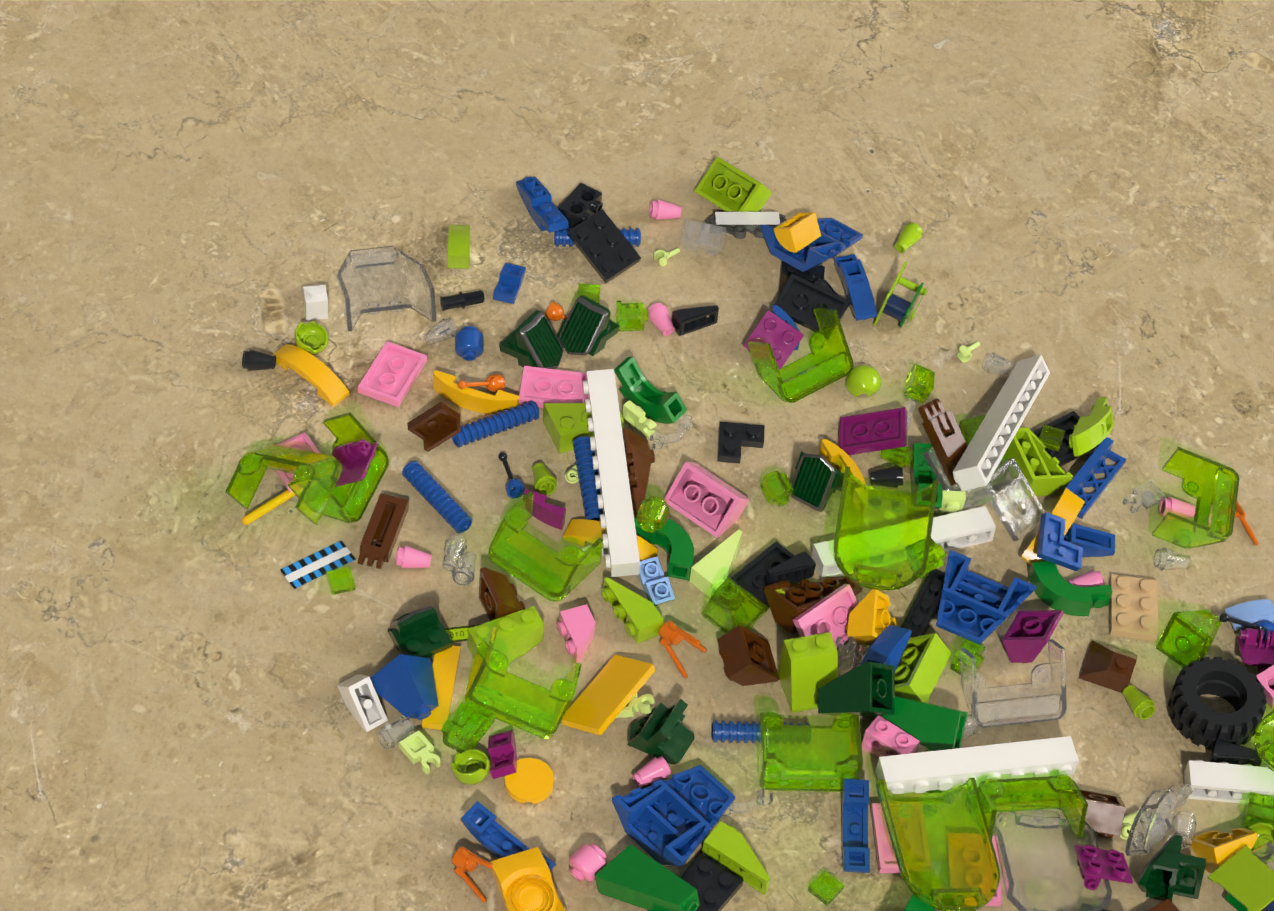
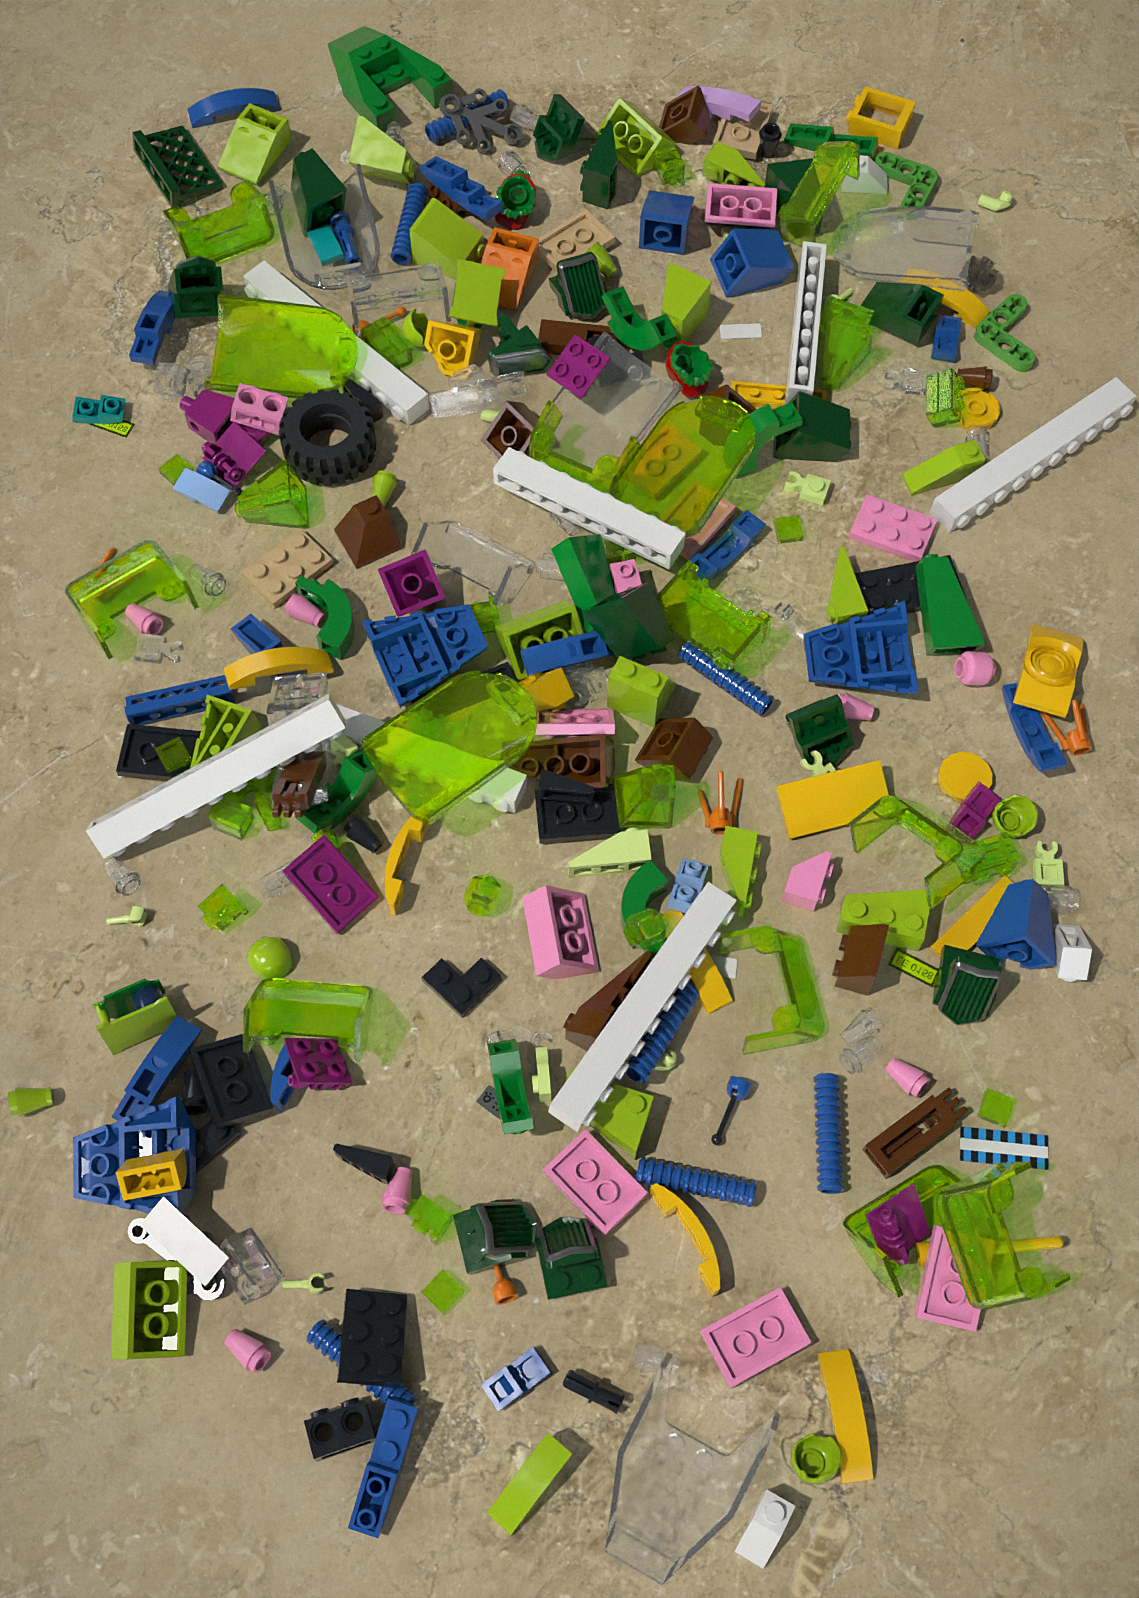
camera: 135 degrees left, 15 degrees up
black cone [242,349,276,371] -> none
reddish brown bracket [407,402,461,452] -> none
blue head [455,326,484,361] -> none
orange hinge [457,374,505,392] -> none
magenta slope [523,489,566,530] -> none
lime cone [532,463,557,496] -> none
dark green piece [789,451,847,512] -> none
blue plate [1037,512,1083,571] -> none
lime slope [1069,397,1114,456] -> none

